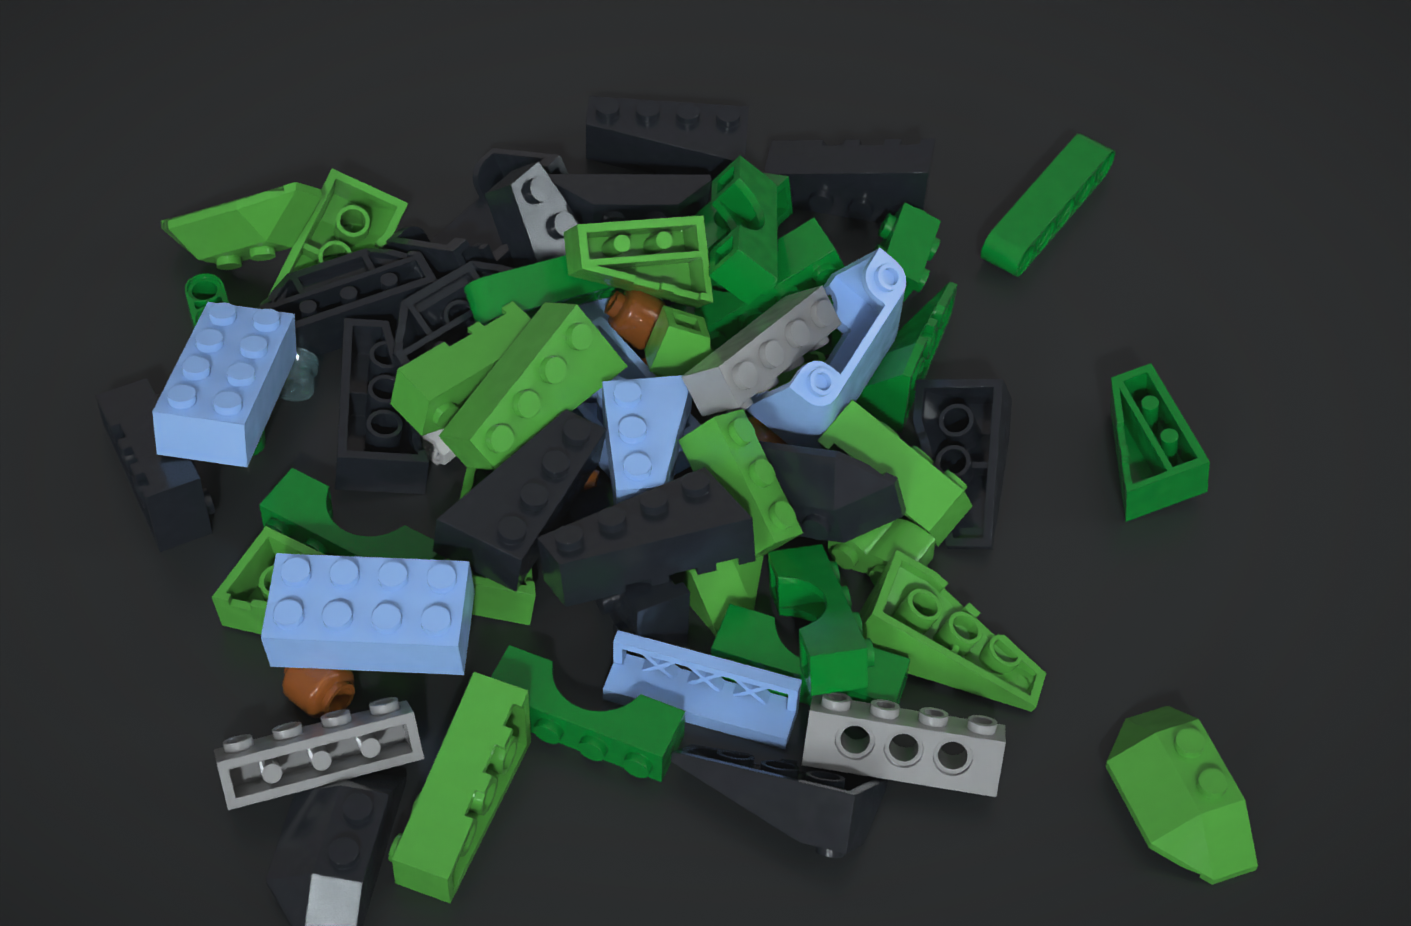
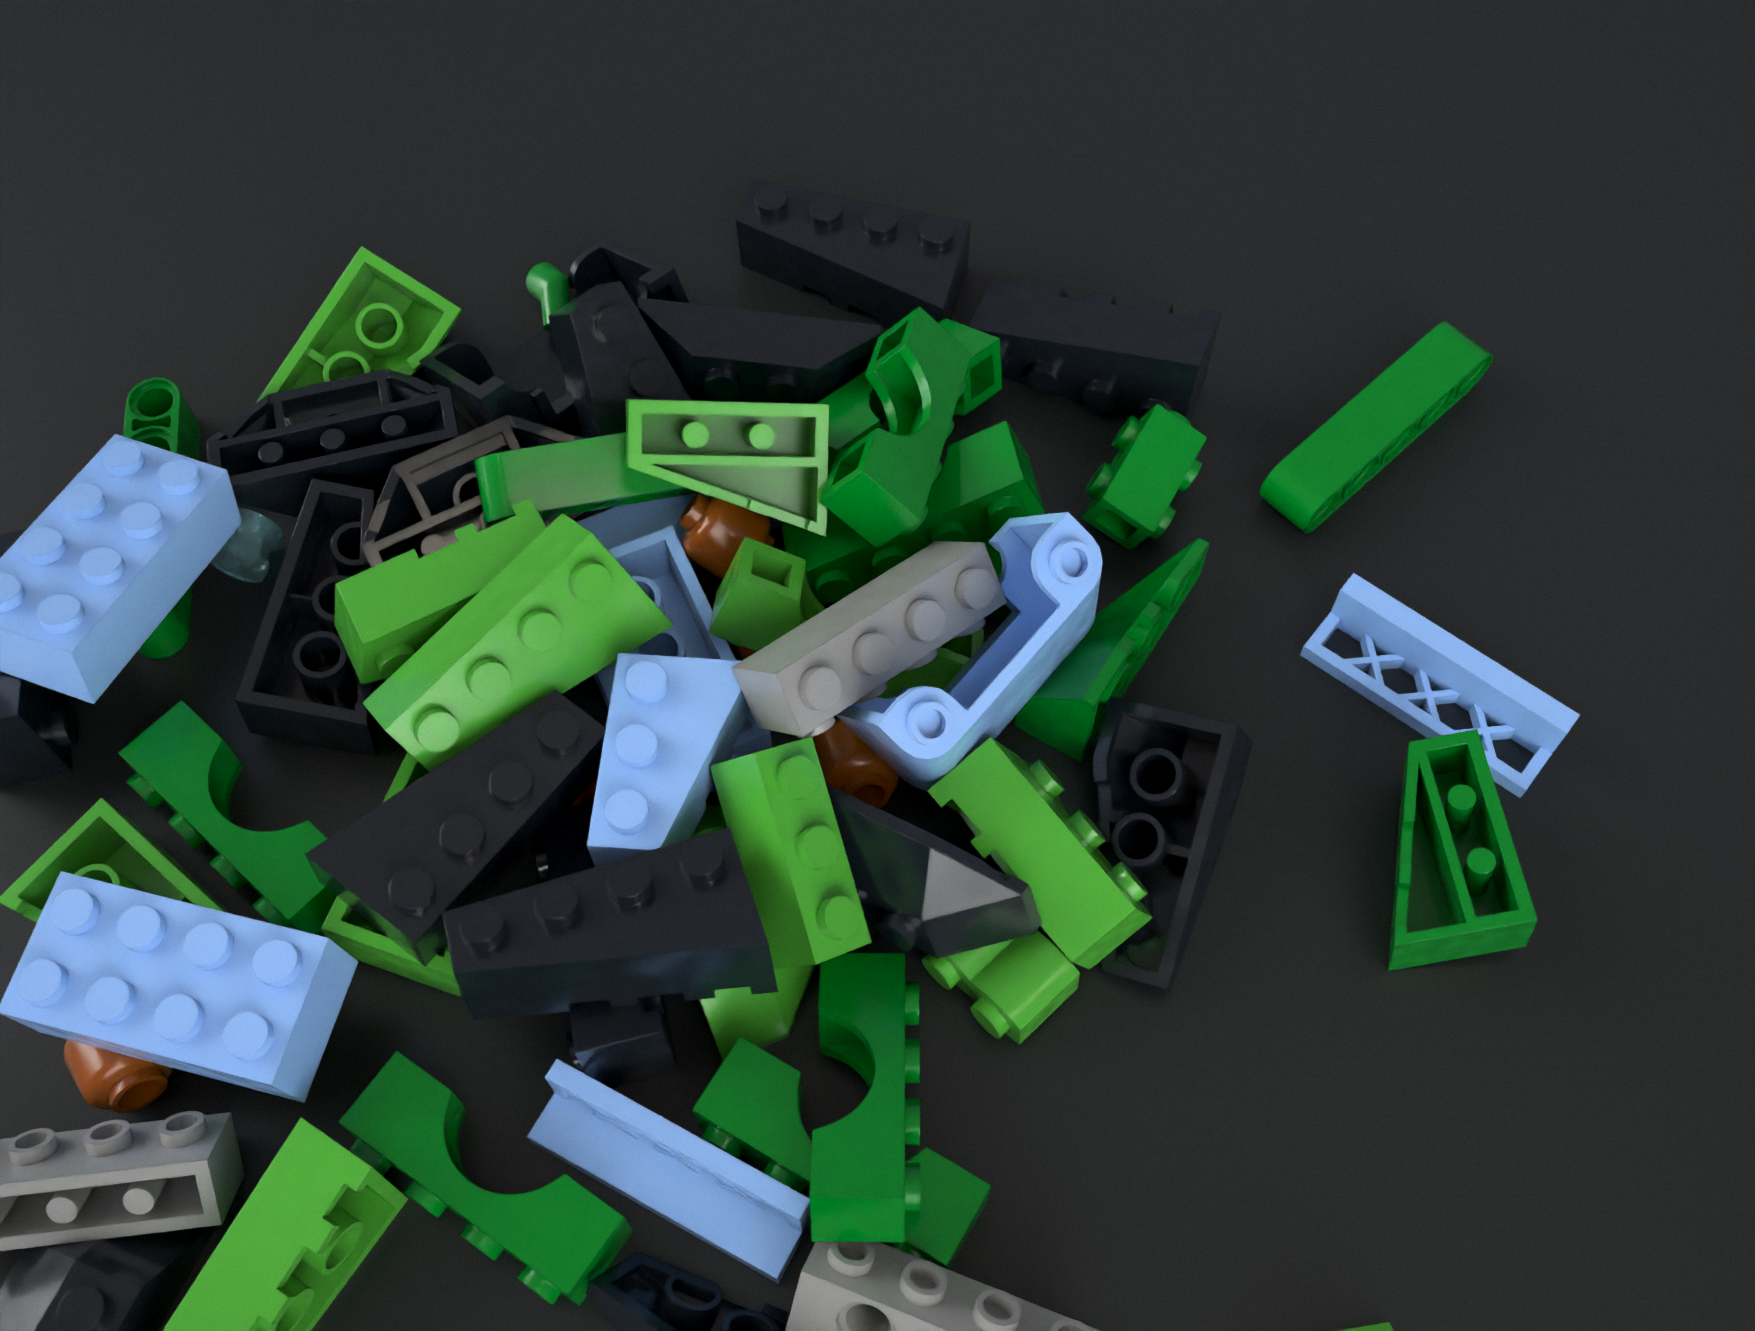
camera: 15 degrees right, 10 degrees up
bright green wedge [161,182,322,270] -> none
bright green wedge [859,550,1046,712] -> none
none -> green arm [526,262,570,332]
none -> light blue fence [1300,573,1580,798]

